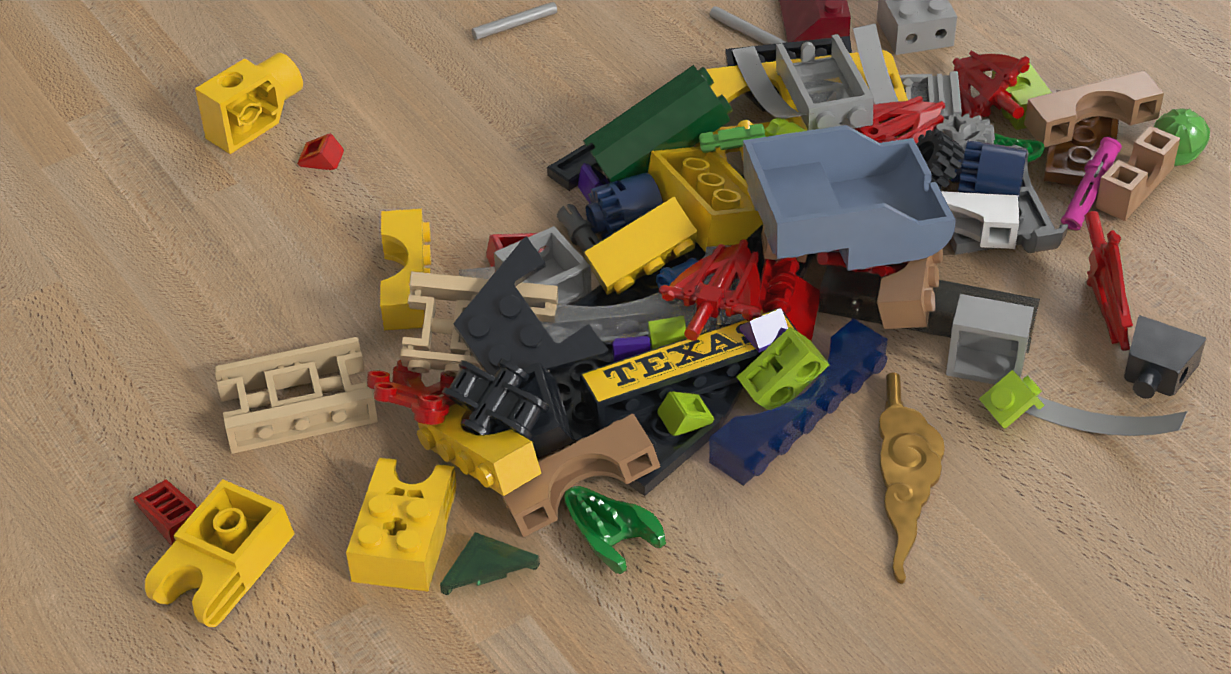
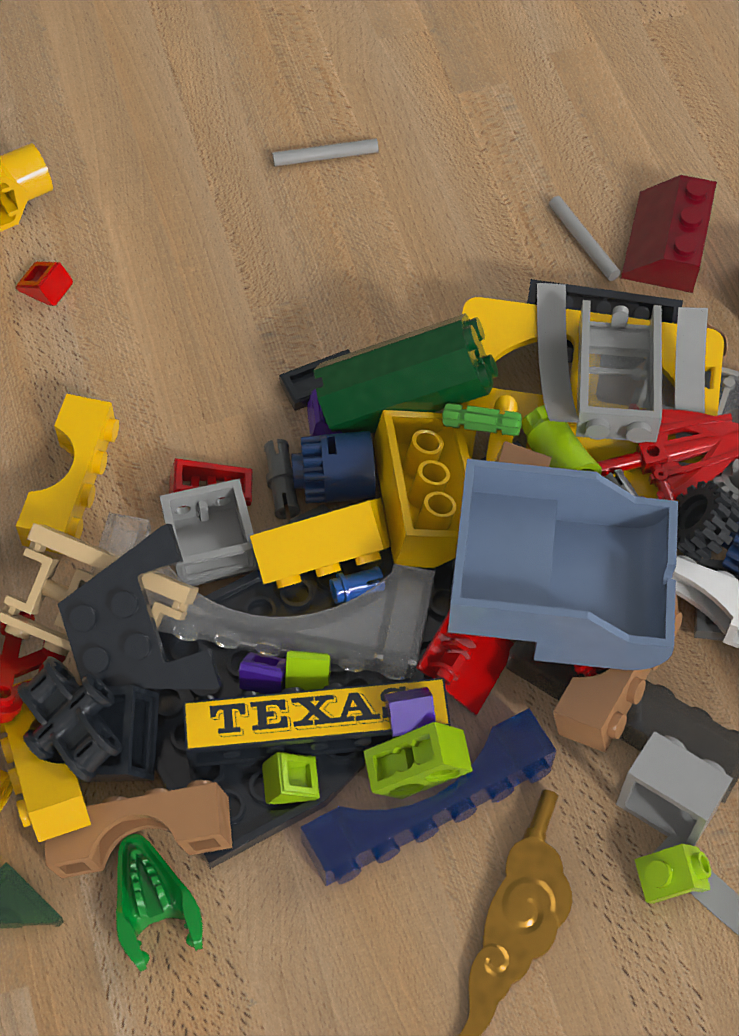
camera: 15 degrees right, 15 degrees up
red bar [659,239,763,341] -> none

